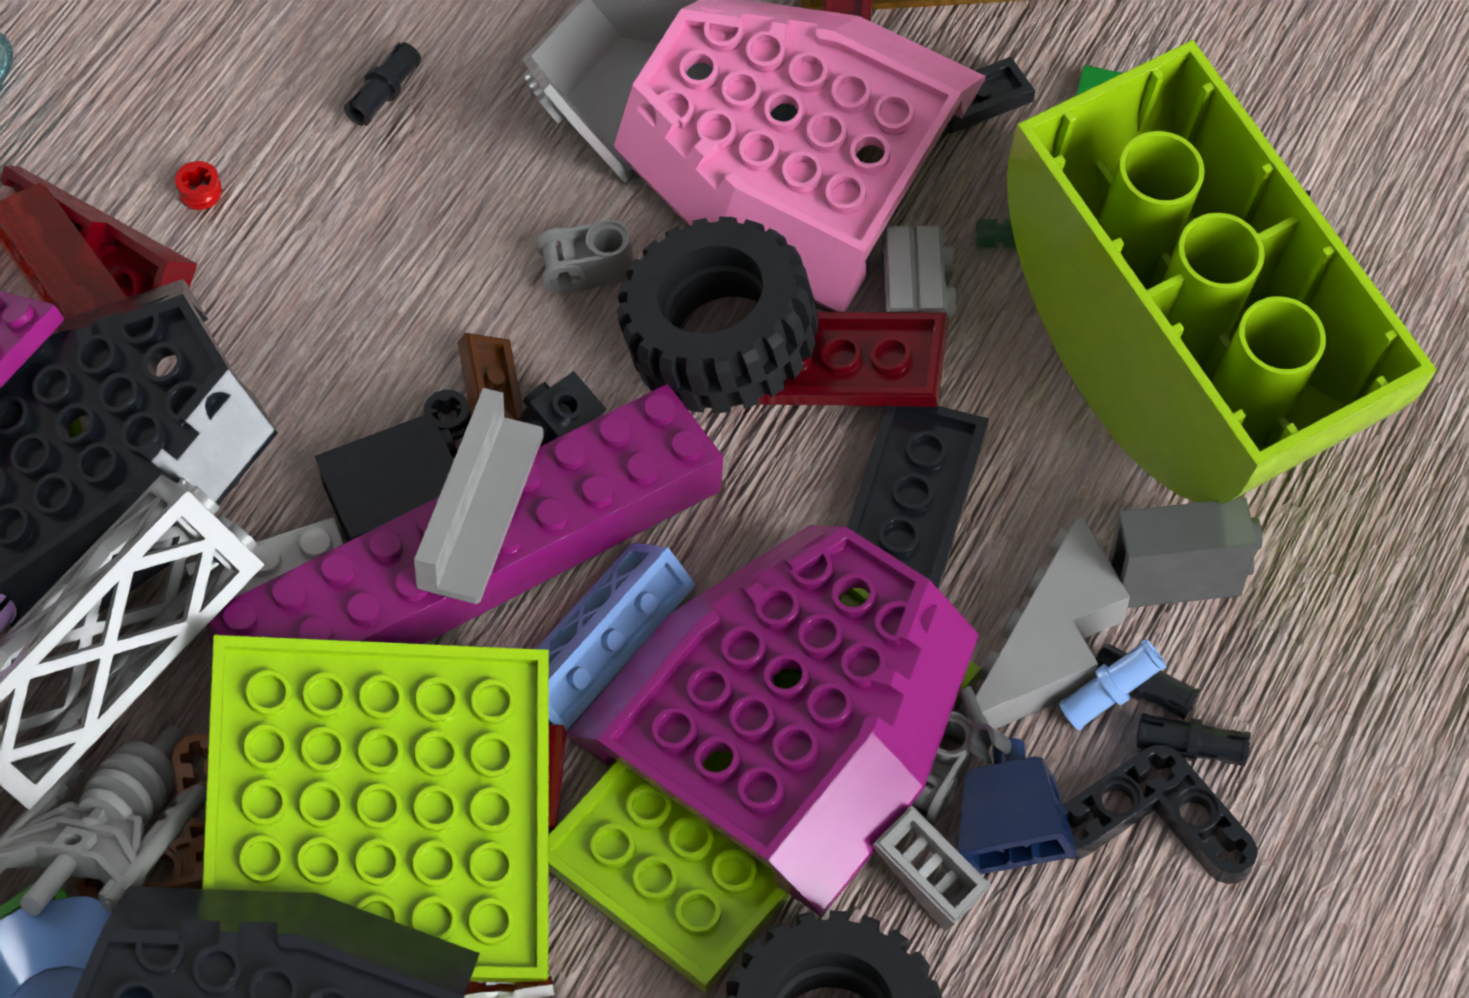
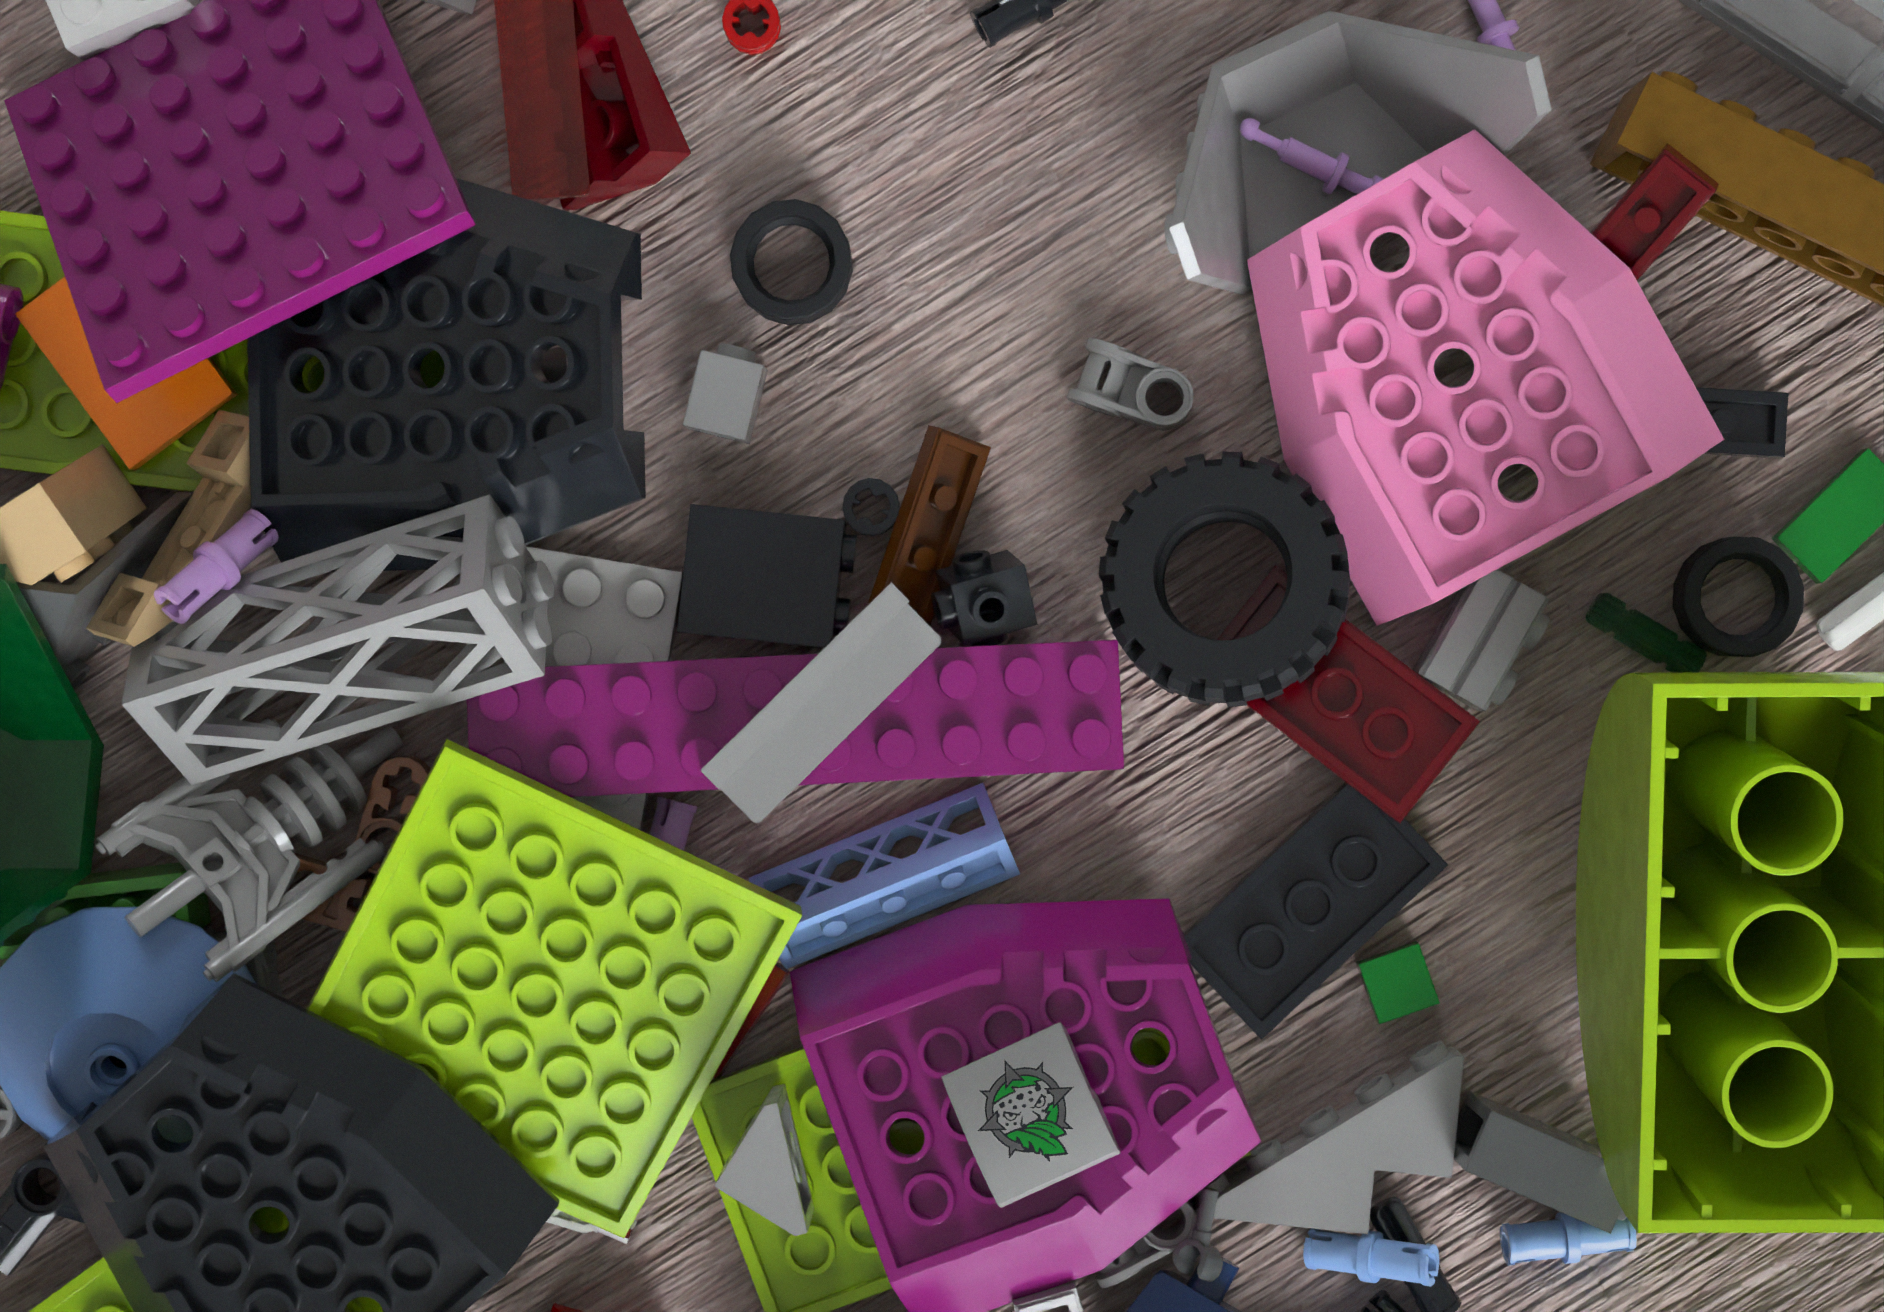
camera: 30 degrees right, 30 degrees up
none -> light grey brick [683,343,768,444]
none -> light grey slope [715,1084,814,1236]
none -> black tyre [730,199,853,325]
none -> light grey slope [941,1022,1121,1208]
none -> lavender piece [1240,118,1383,195]
none -> green tile [1356,941,1440,1024]
none -> light blue pin [1500,1212,1637,1266]

